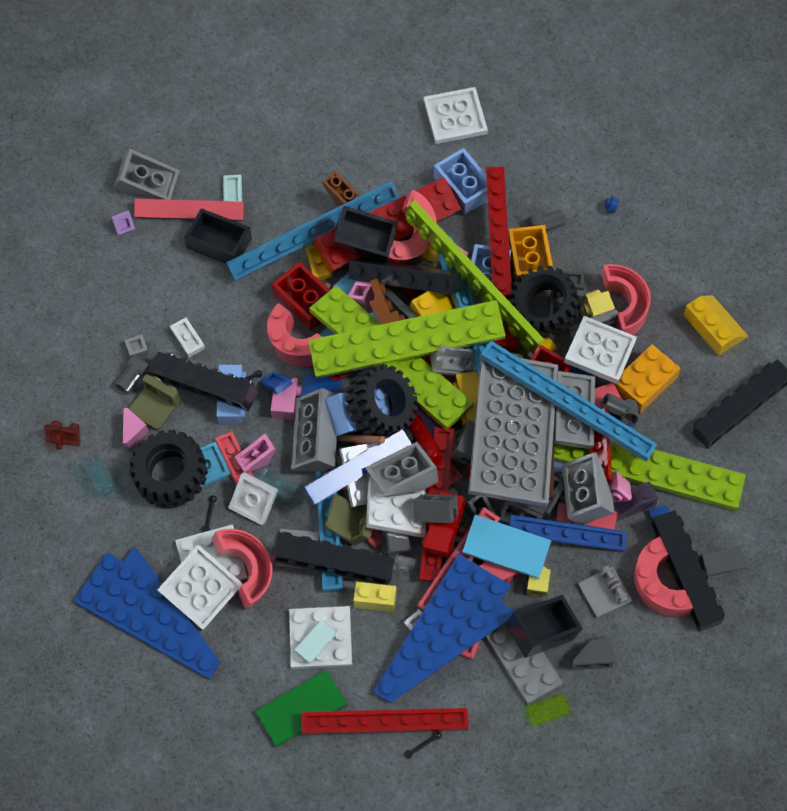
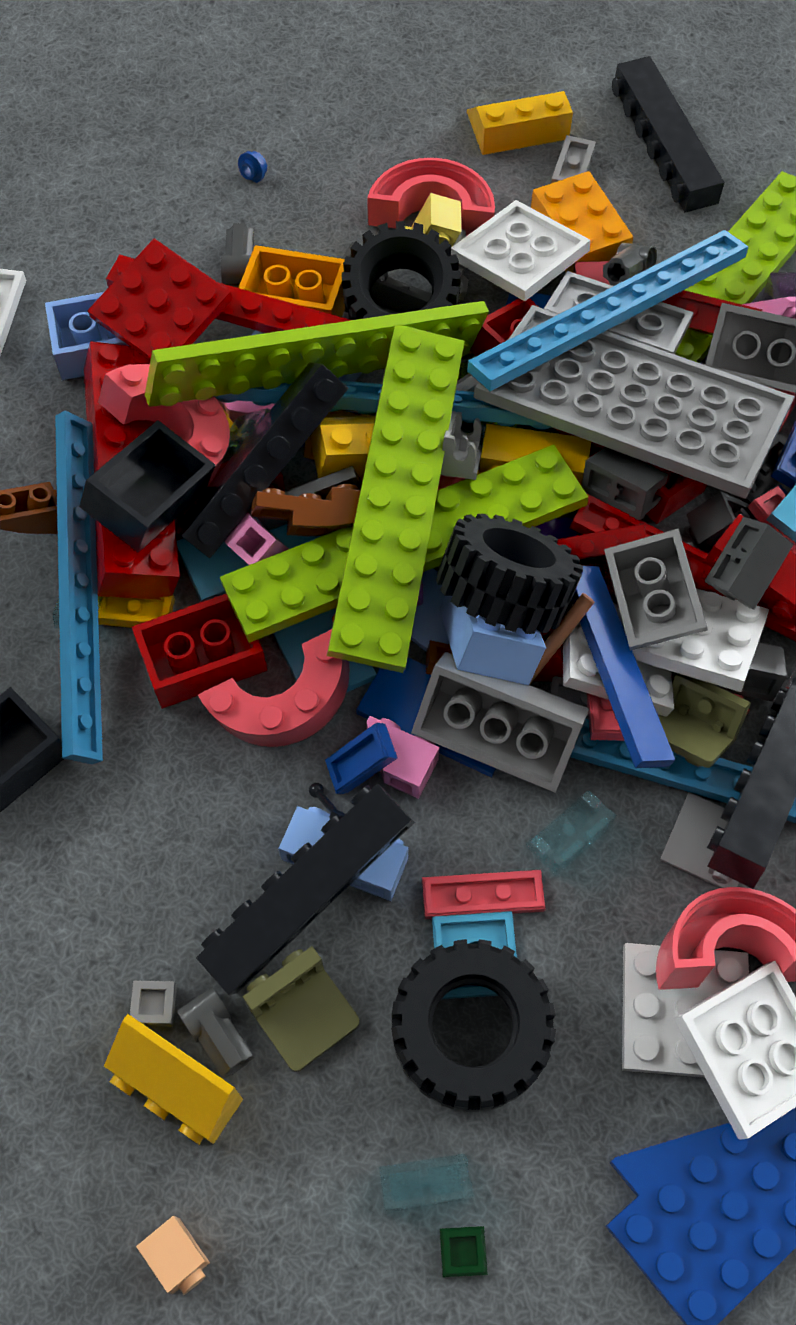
camera: 70 degrees left, 0 degrees up
clear red hips [44,420,81,450] -> none
bright pink slope [123,408,149,450] -> none
white plate [170,318,205,358] -> none
black hinge [202,495,217,532] -> none
white plate [228,472,278,525] -> none
bright pink slope [235,434,276,473] -> none
none -> red plate [87,238,233,361]
none -> yellow slope [104,1014,243,1145]
none -> light nougat brick [136,1216,210,1295]
none -> dark green tile [440,1226,488,1278]
none -> light grey plate [551,135,596,183]

